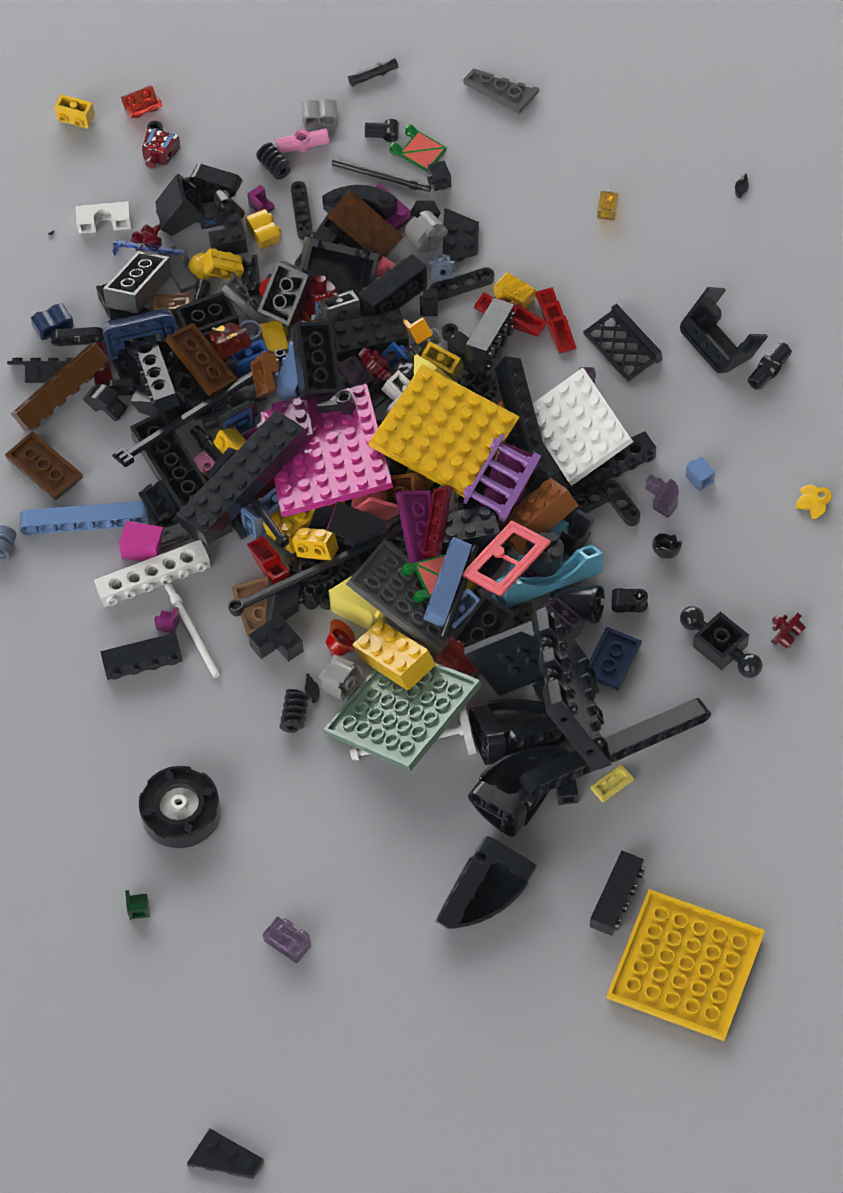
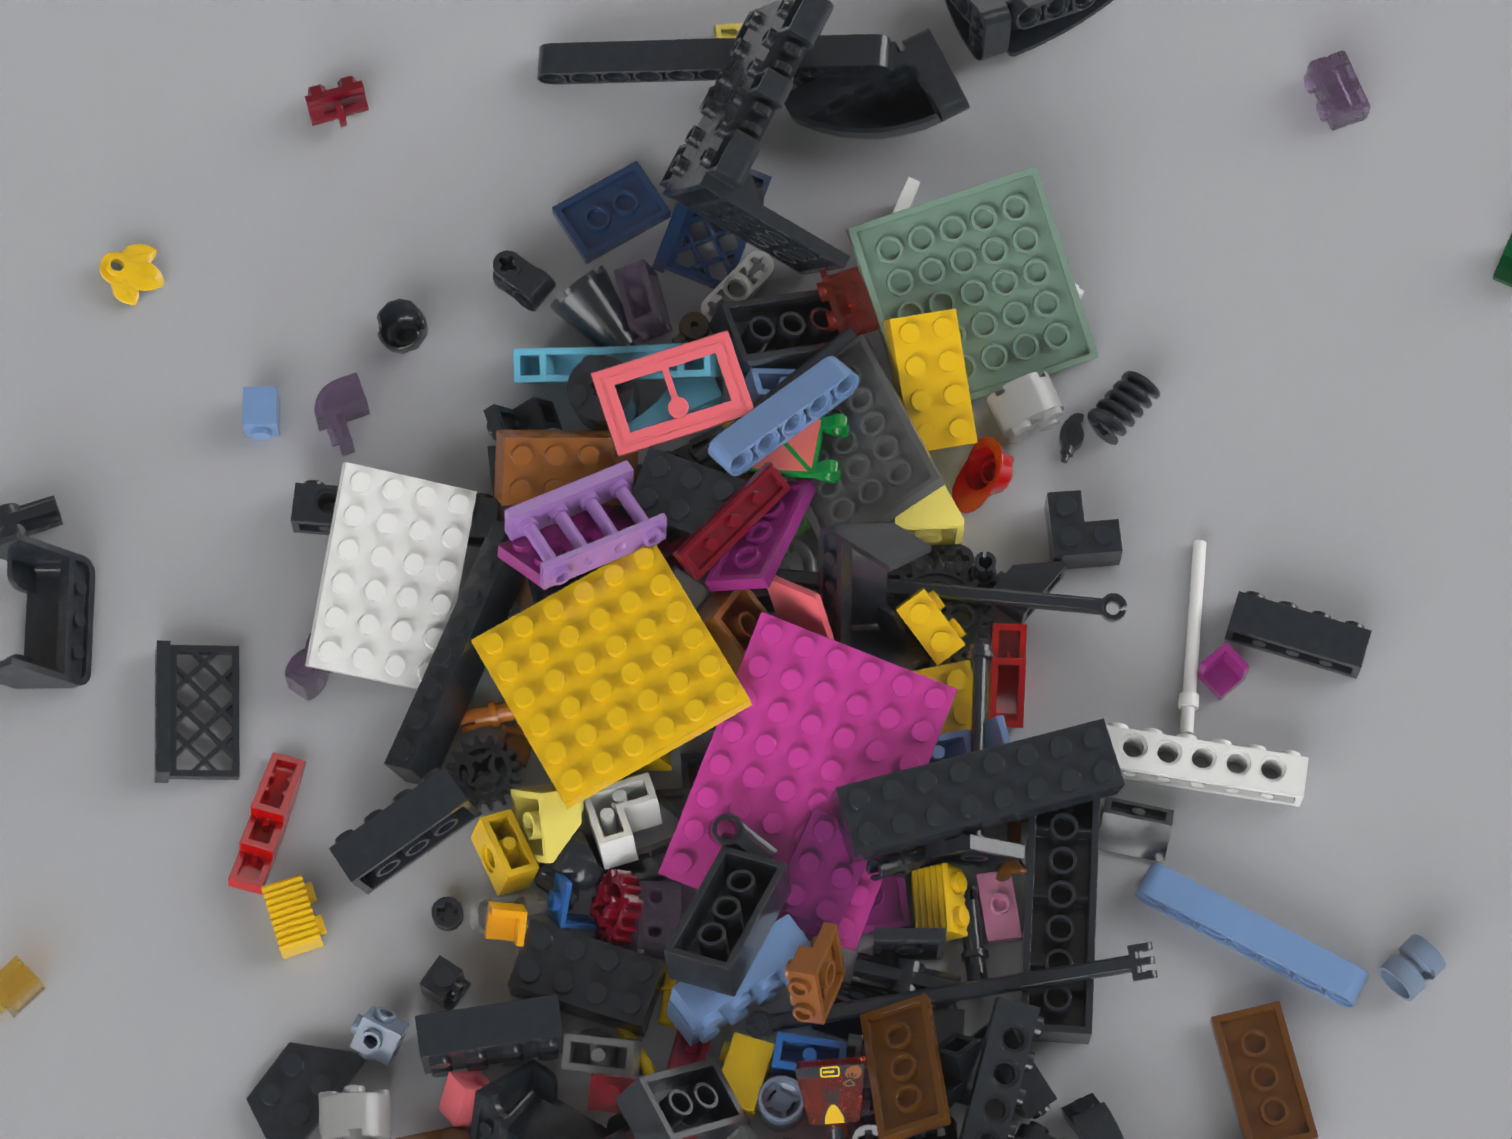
camera: 150 degrees left, 10 degrees up
dark pink slope [119,521,164,562] -> none
black hinge [138,480,179,525] -> none
black piece [139,766,221,848] -> none
medium nougat wing [232,576,269,637] -> none
black beam [428,267,494,301] -> none
black brick [447,331,469,364] -> none
black panel [469,699,568,765] -> none
red slope [474,292,547,337] -> none
black beam [574,480,640,526] -> none
black brick [680,606,763,678] -> none

